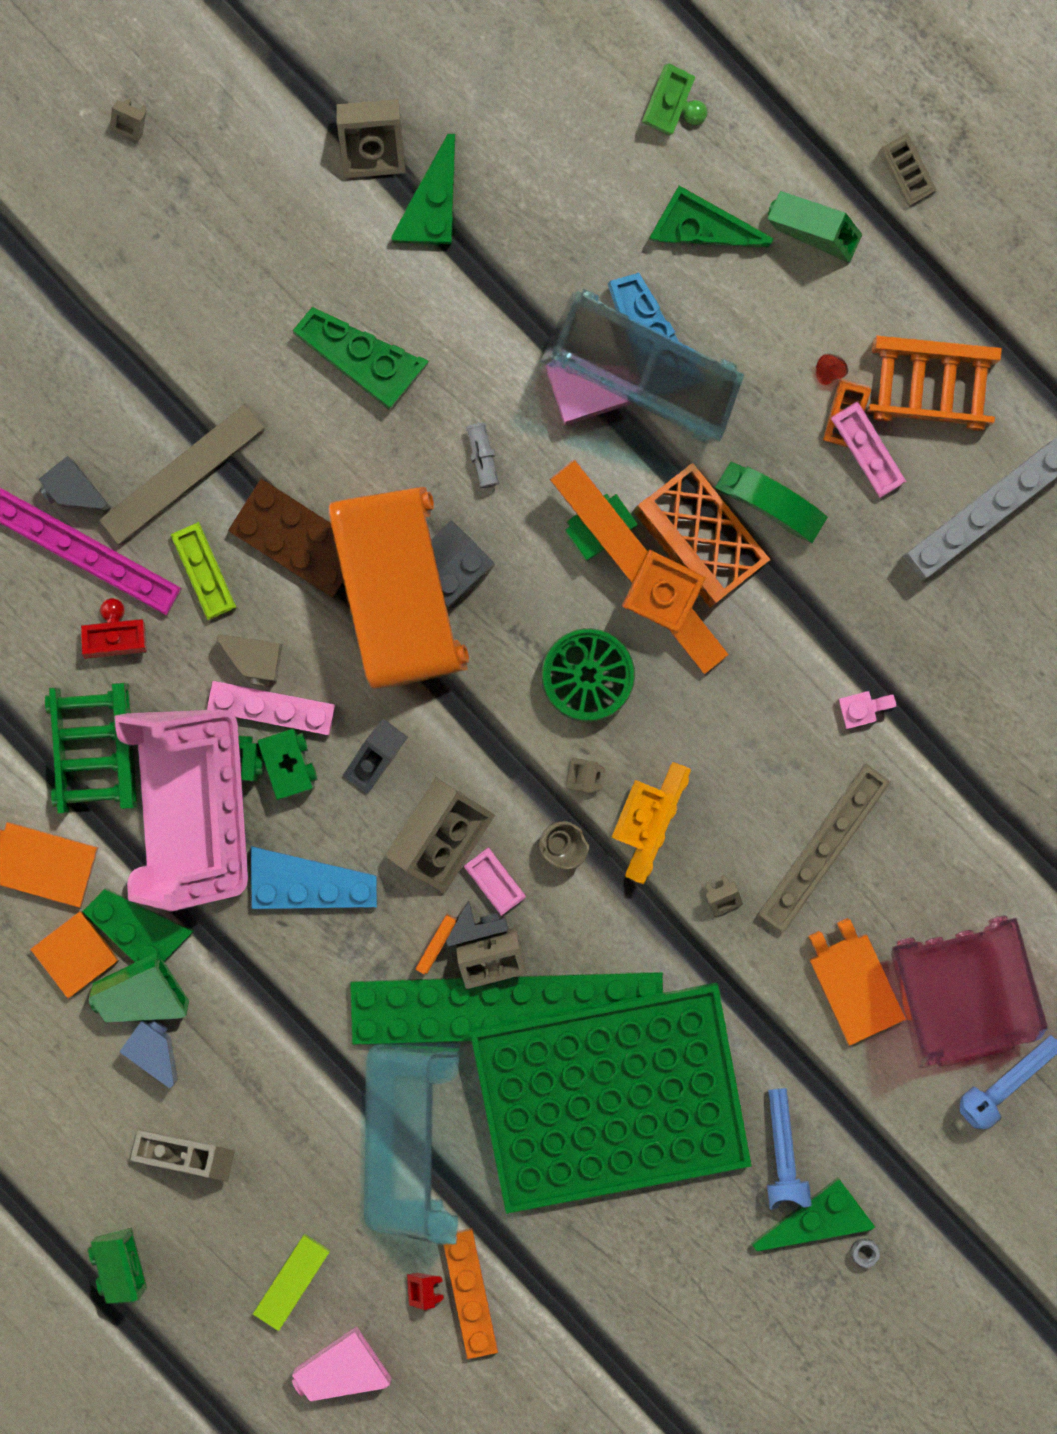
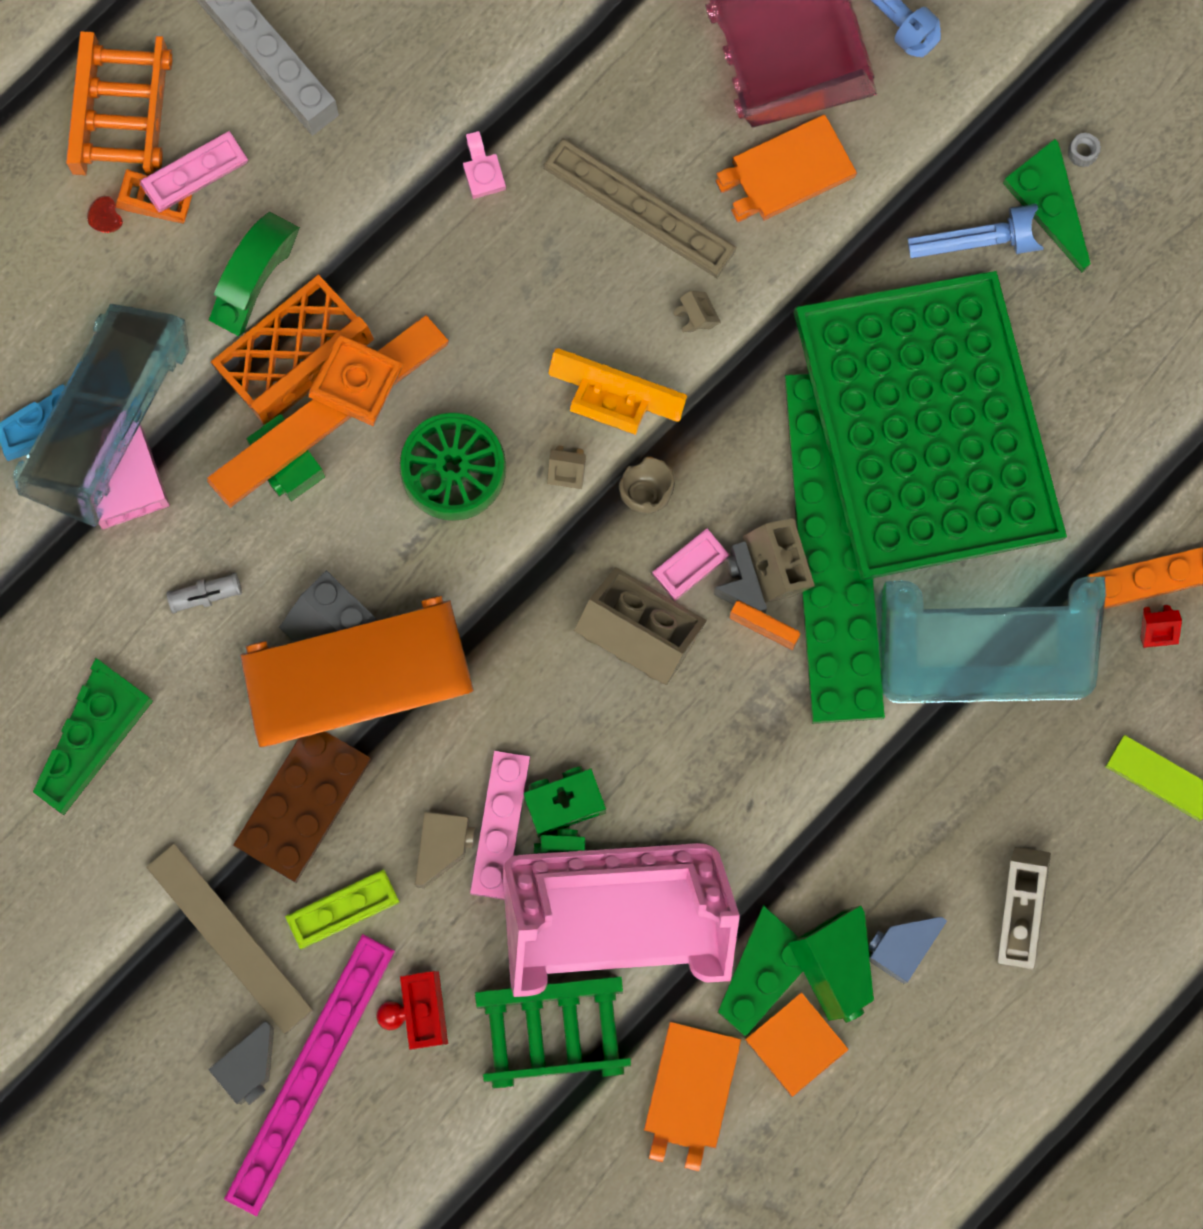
camera: 90 degrees left, 10 degrees down
green slope [88,1227,147,1304] -> none
dark azure wing [251,846,377,909] -> none
dark grey slope [342,719,408,794] -> none

